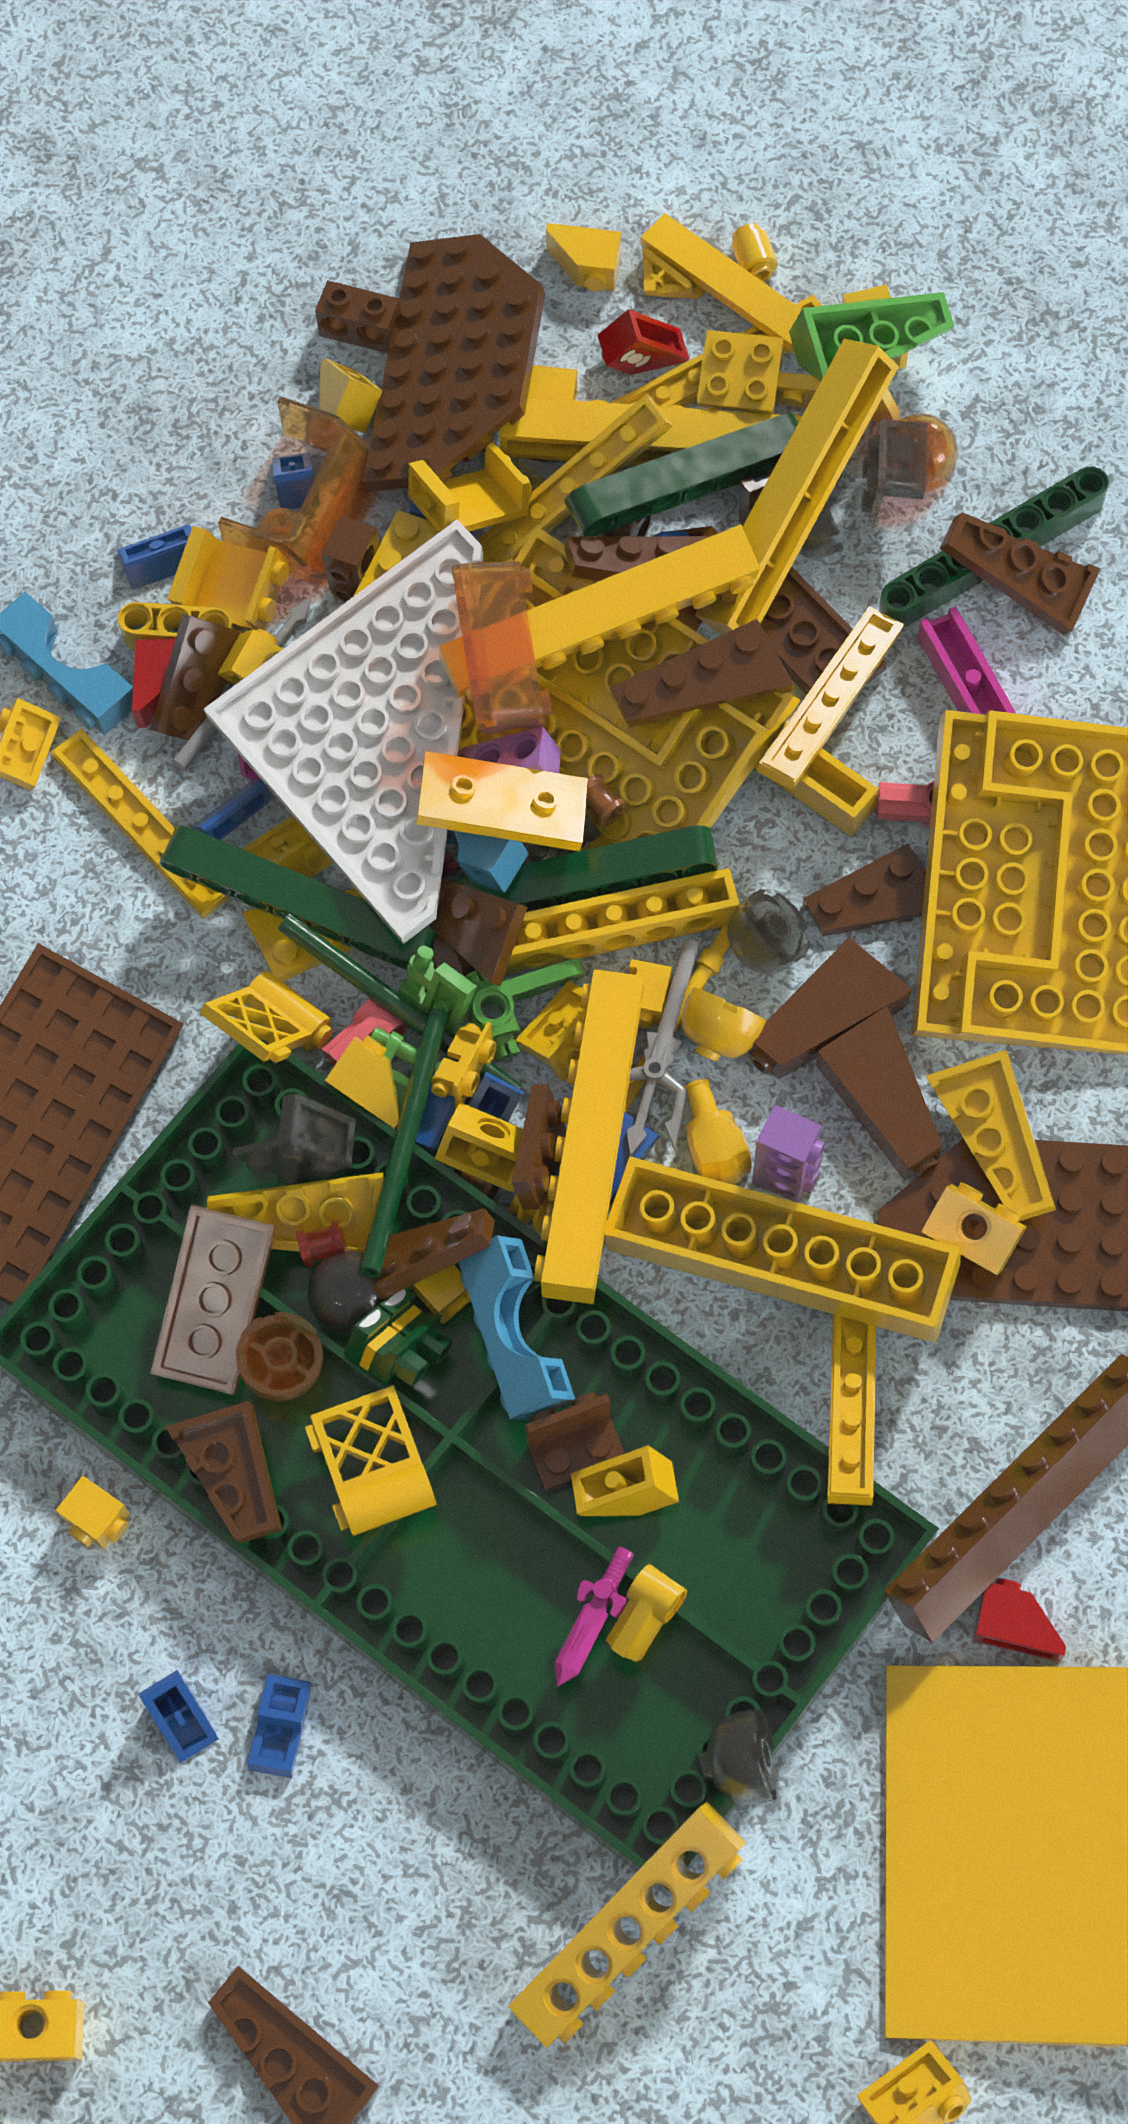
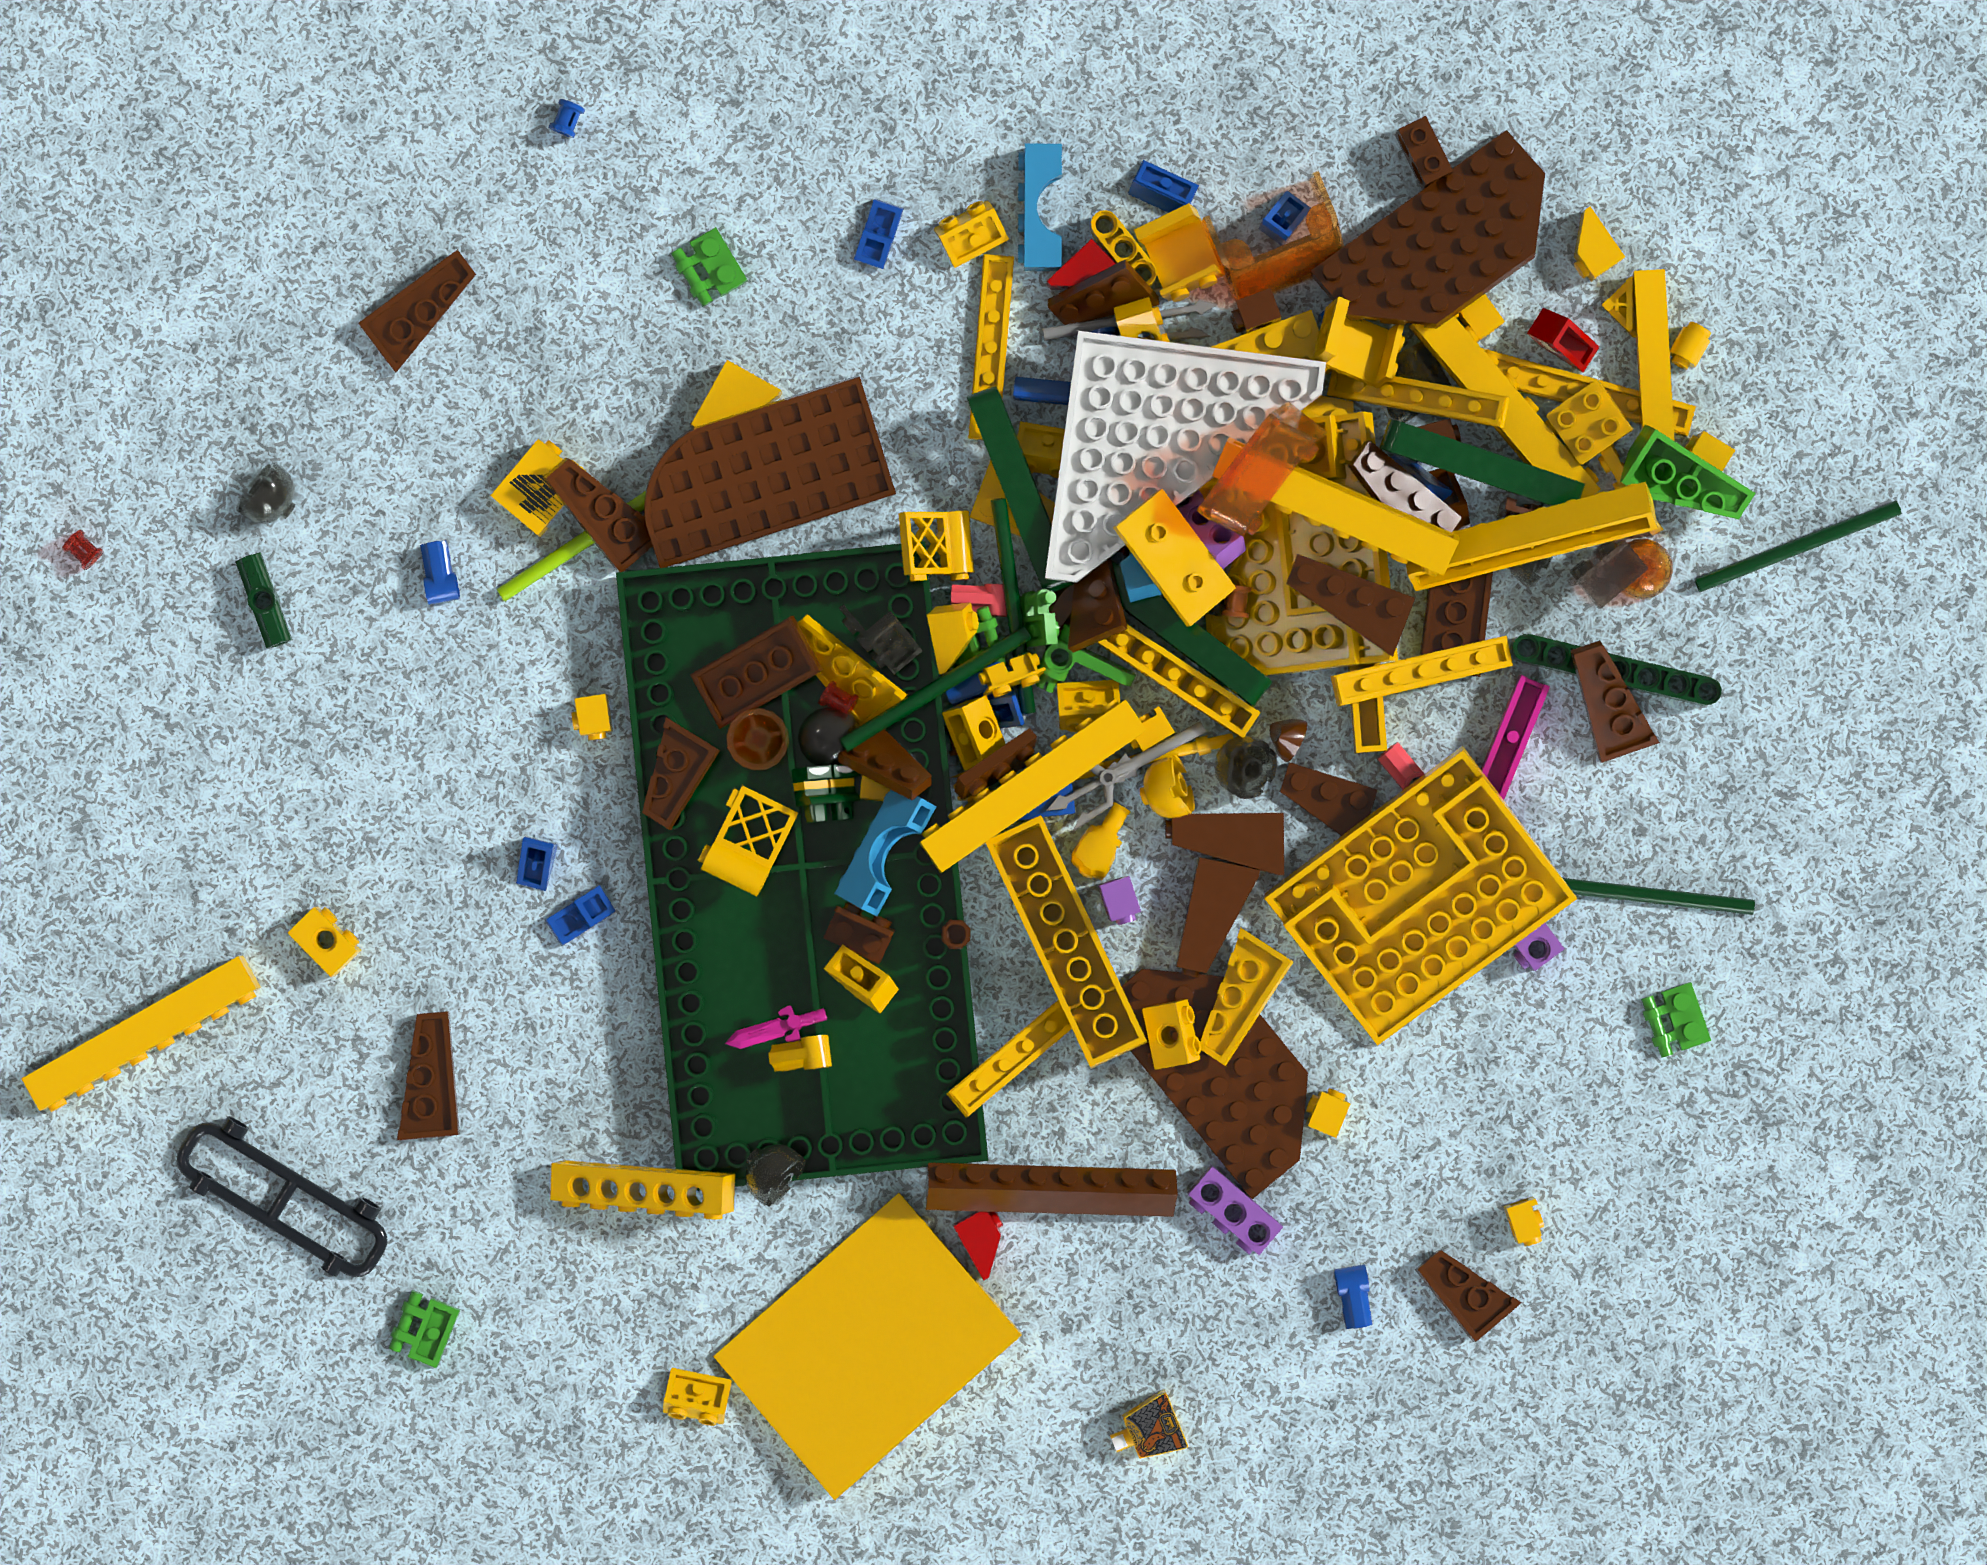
camera: 40 degrees right, 20 degrees up
yellow slope [319,357,383,434] -> none
none -> reddish brown tile [942,920,971,949]
none -> reddish brown piece [1269,719,1308,763]
none -> dark green piece [1694,500,1902,592]

